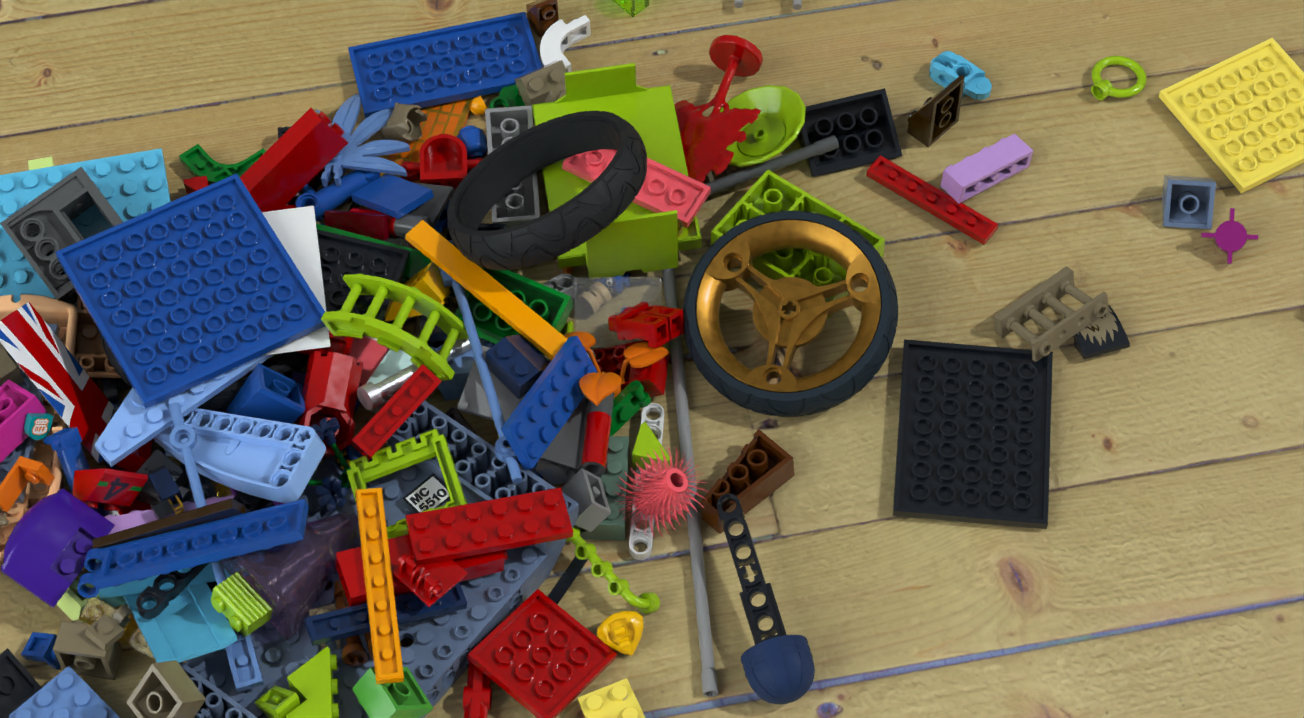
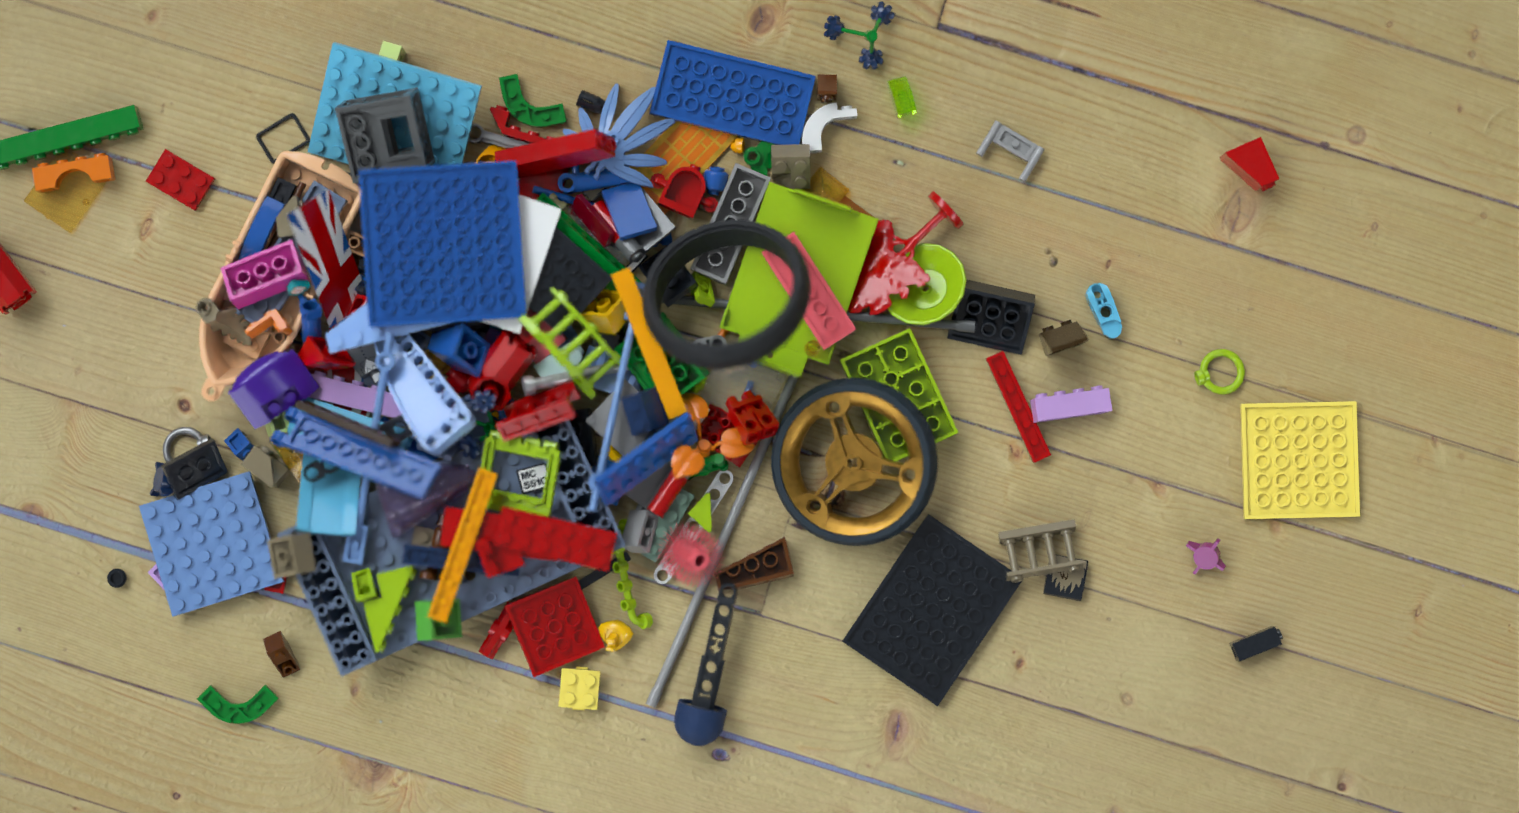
camera: 25 degrees right, 30 degrees up
dark tan plate [85,605,132,651] -> none
piece [147,465,185,520] -> none
lime brick [211,572,273,637] -> none
dark tan hair [381,102,427,144] -> none
sand blue slope [1162,175,1216,229] -> none

